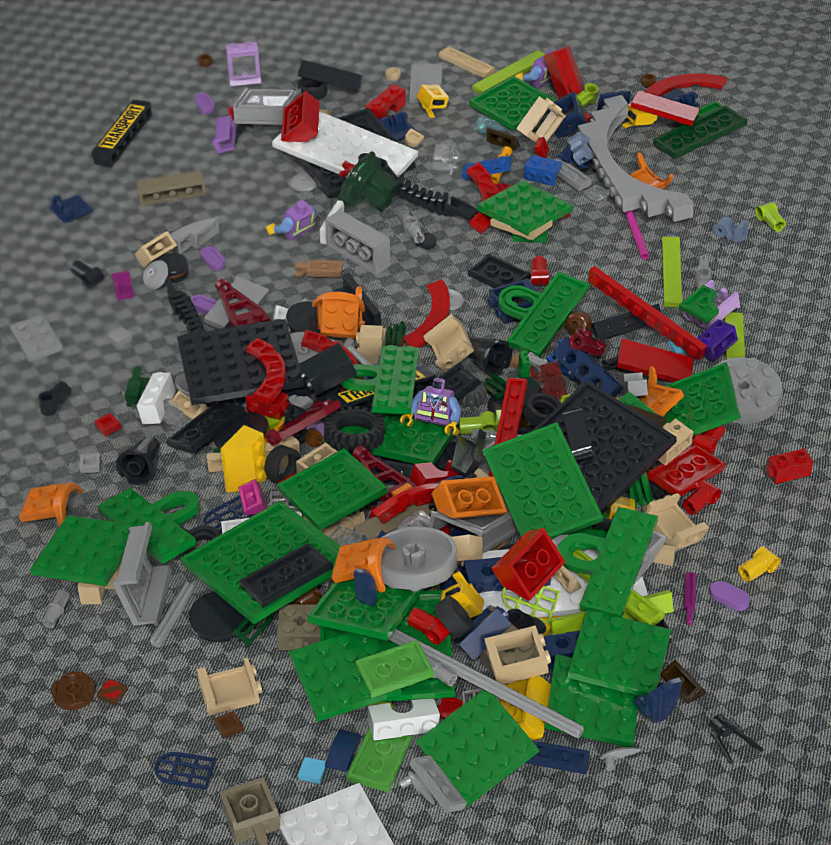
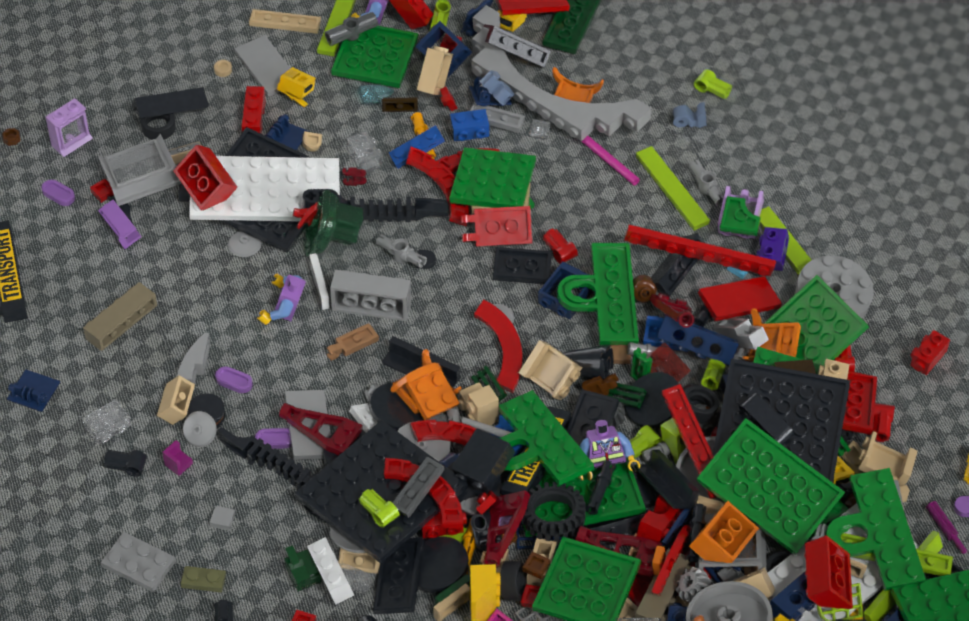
camera: 35 degrees left, 10 degrees up
none -> clear brick [82,399,131,446]
none -> olive plate [181,566,226,593]
none -> dark grey piece [325,12,378,46]
none -> dark red piece [342,167,367,186]
none -> lime piece [359,489,400,528]
none -> dark grey plate [393,457,445,518]
none -> red tile [461,206,532,247]
none -> red plate [476,490,497,514]
none -> panel [484,24,551,68]
none -> reddish brown tile [522,552,550,579]
none -> reddish brown plate [582,373,619,396]
none -> black pin [586,461,616,515]

